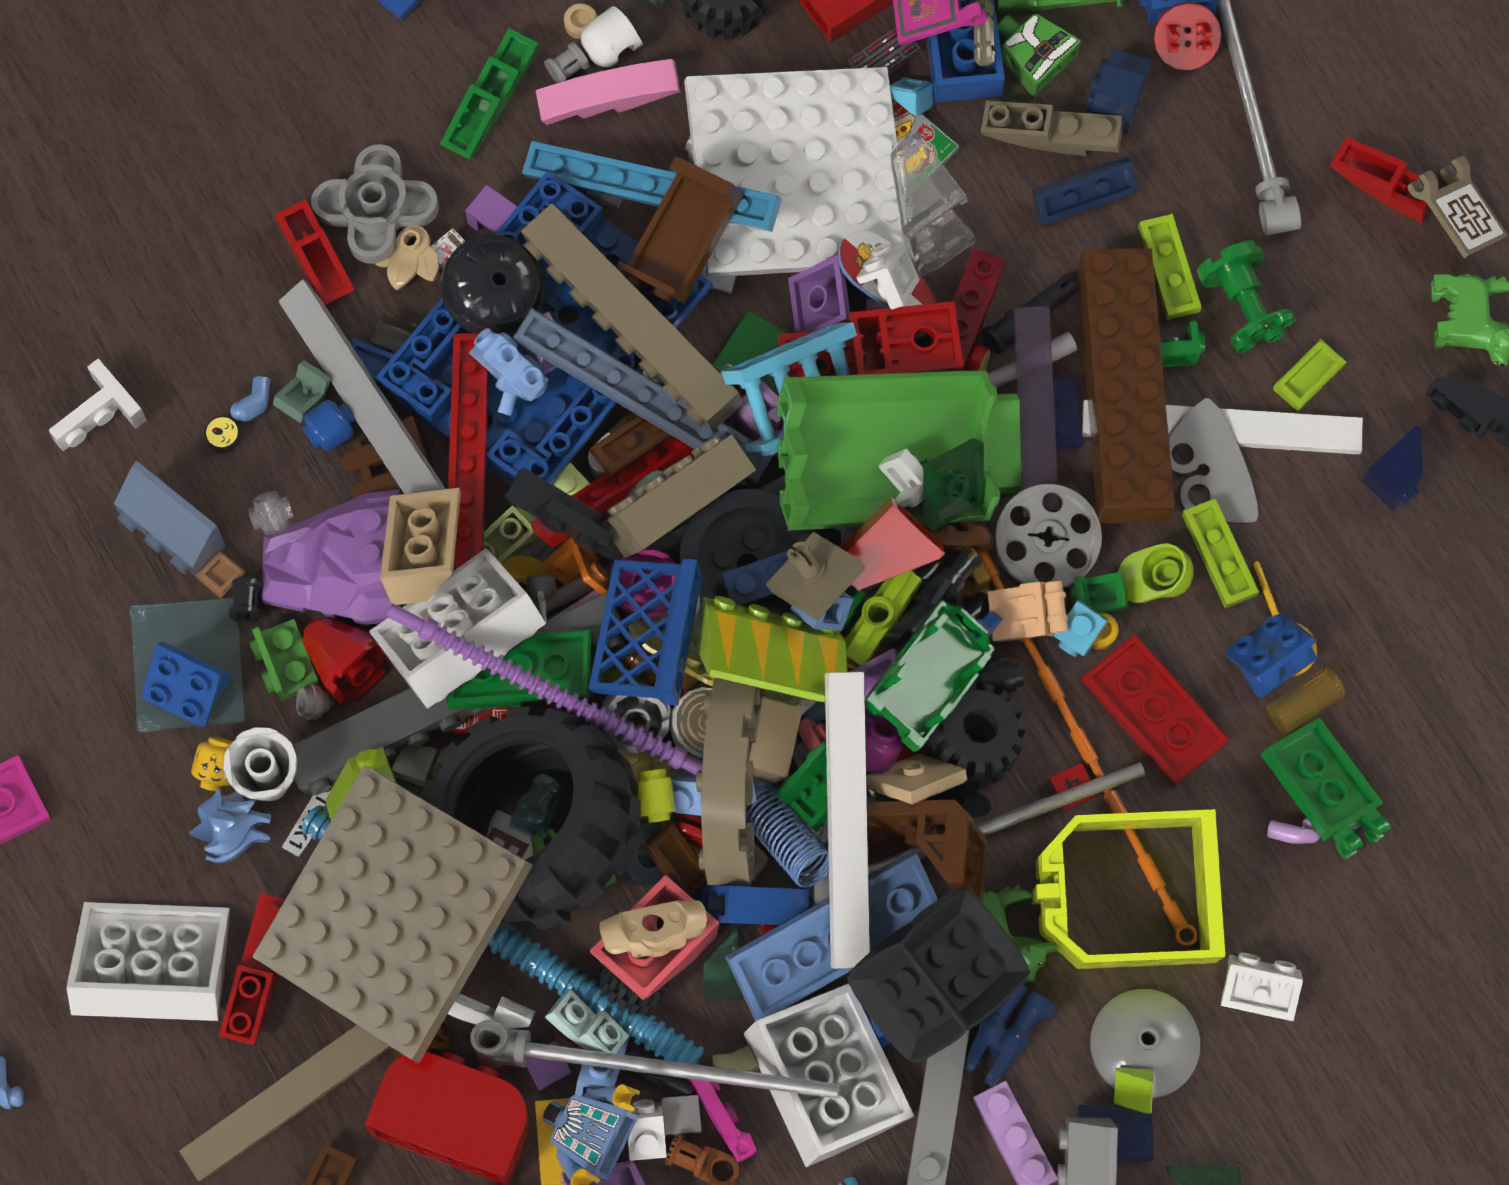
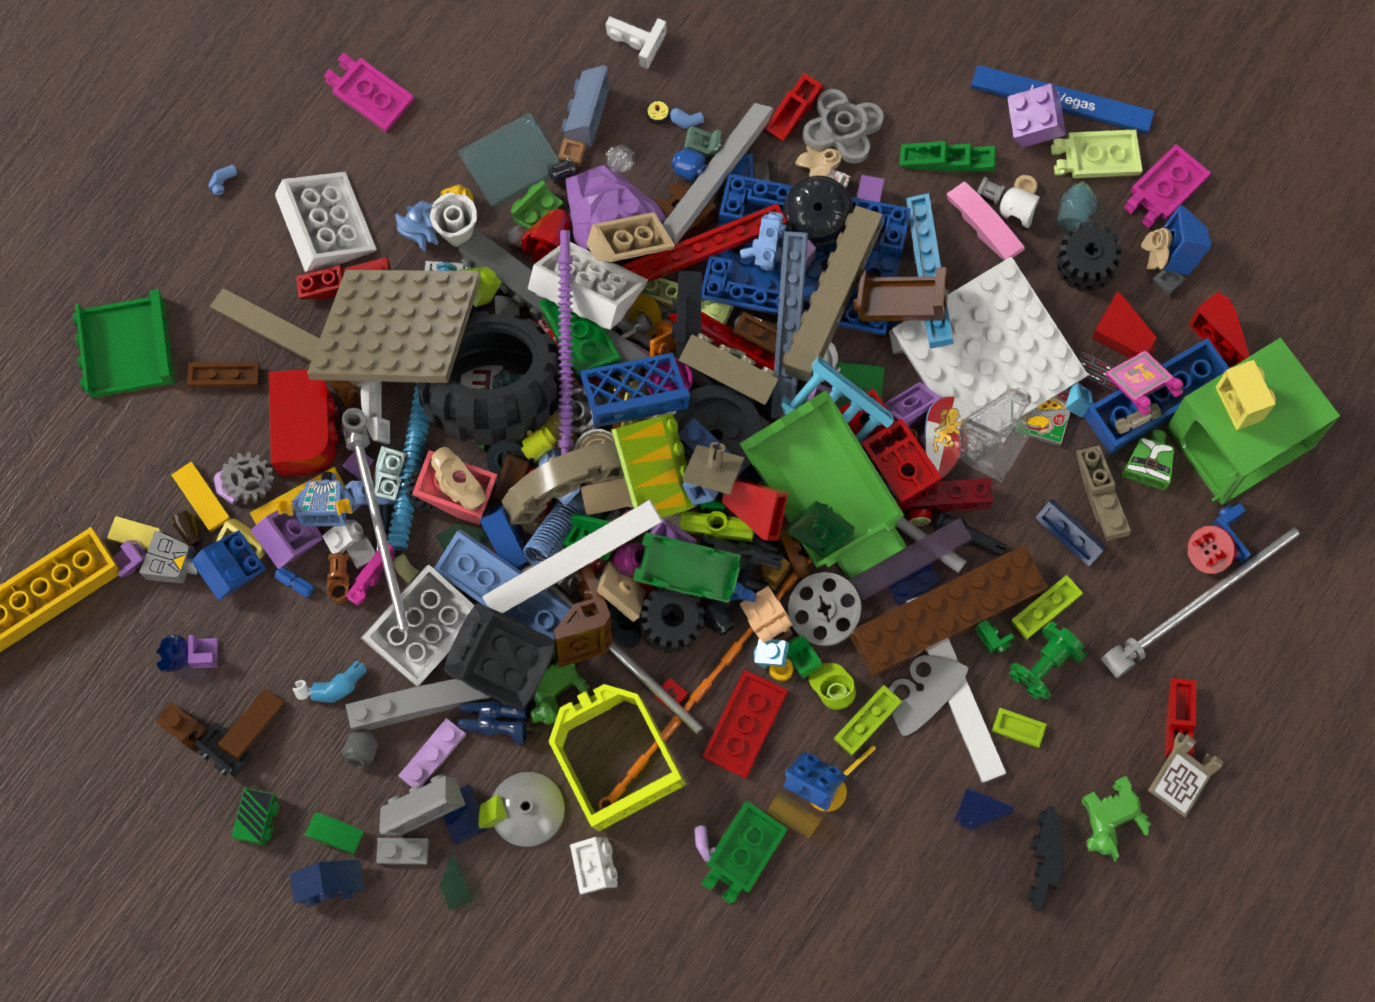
camera: 70 degrees right, 0 degrees up
blue bracket [141,642,232,728] -> none
white bracket [856,243,920,310] -> none
white bracket [878,449,924,508] -> none
dark blue brick [1086,49,1151,134] -> none

